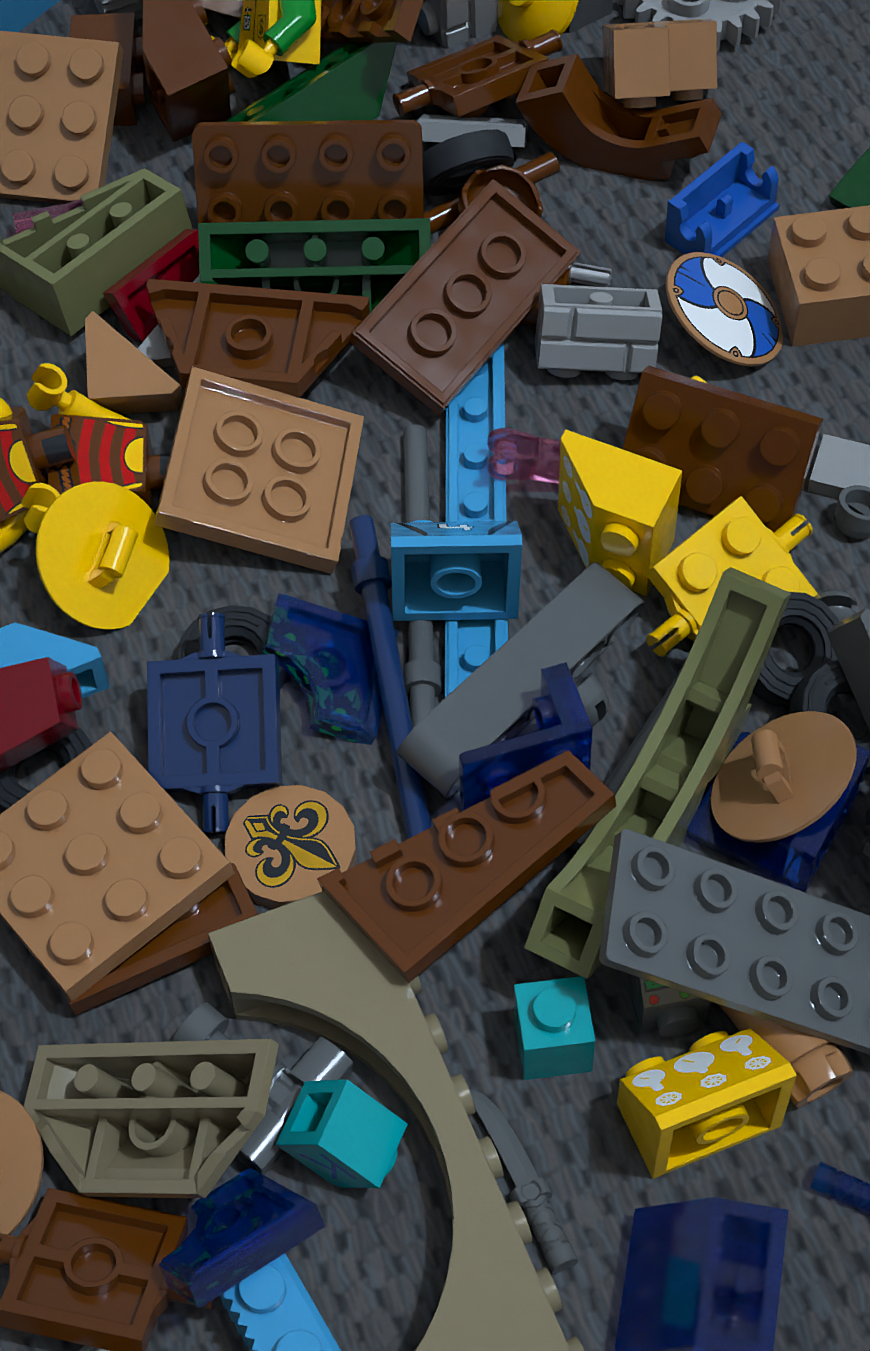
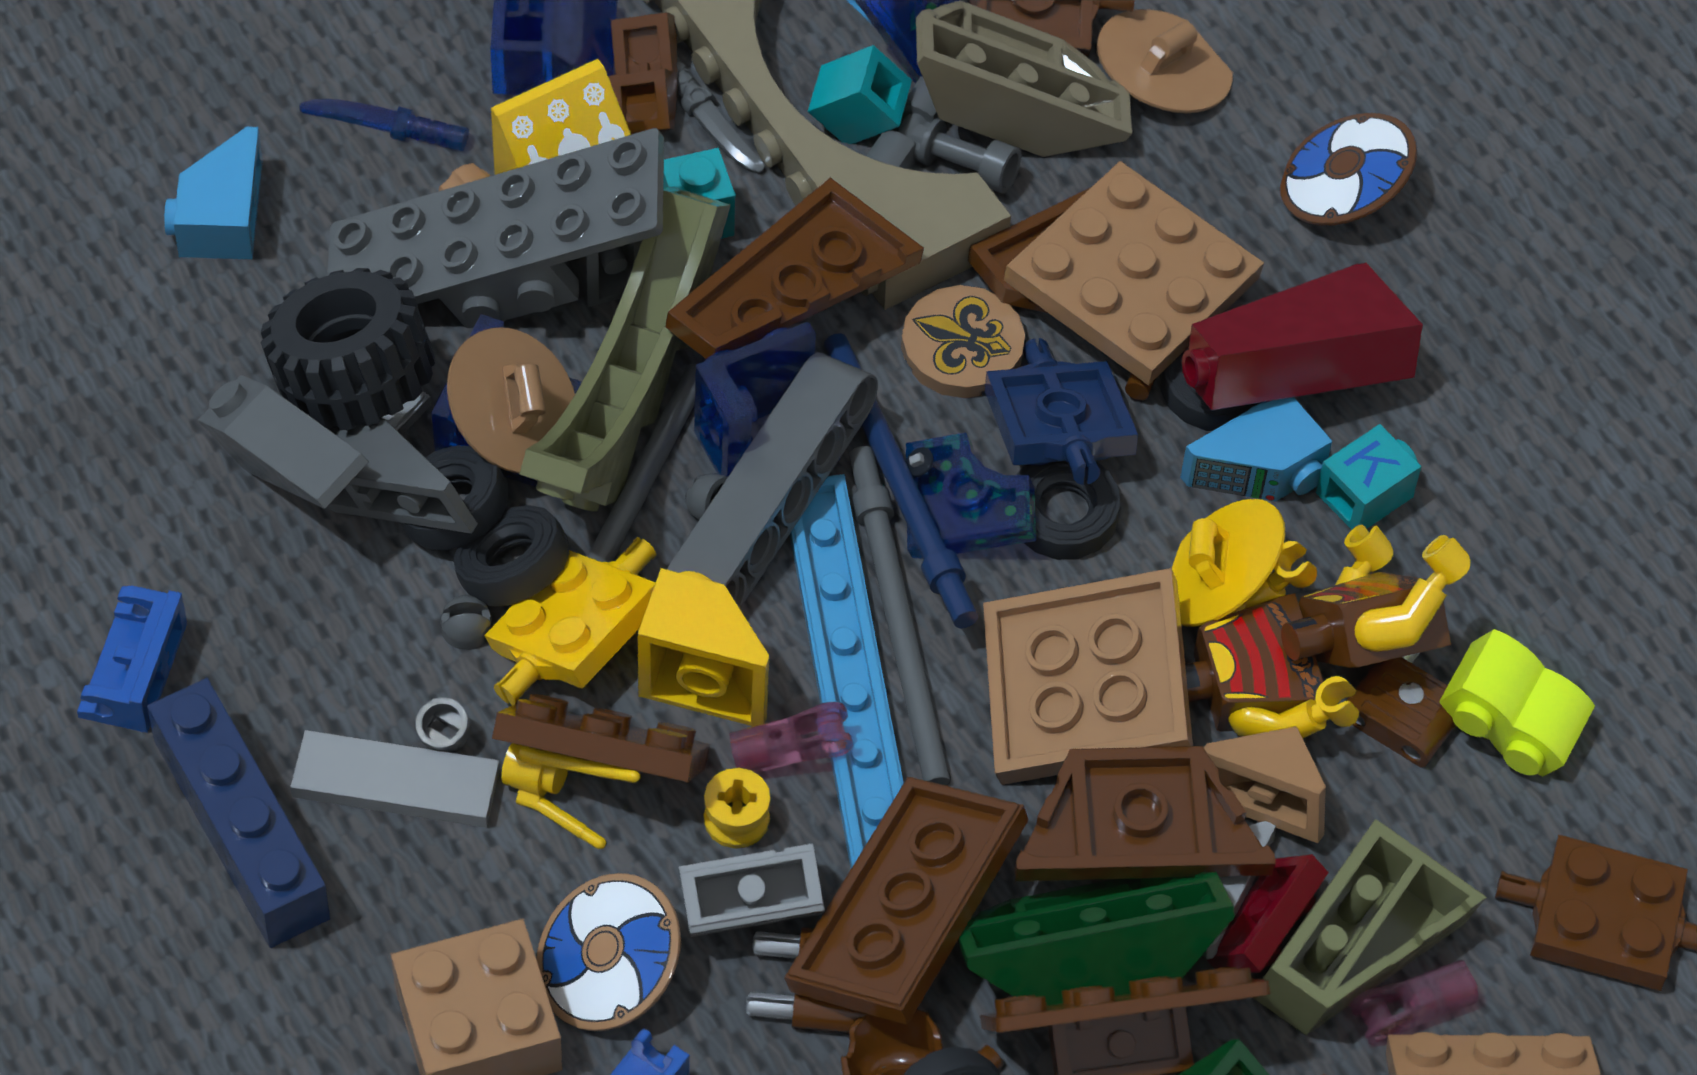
camera: 165 degrees right, 0 degrees up
dark azure slope [391,519,522,621] -> none
none -> reddish brown slope [608,12,677,135]
none -> yellow wheel [704,768,771,849]
none -> black piece [906,447,934,478]

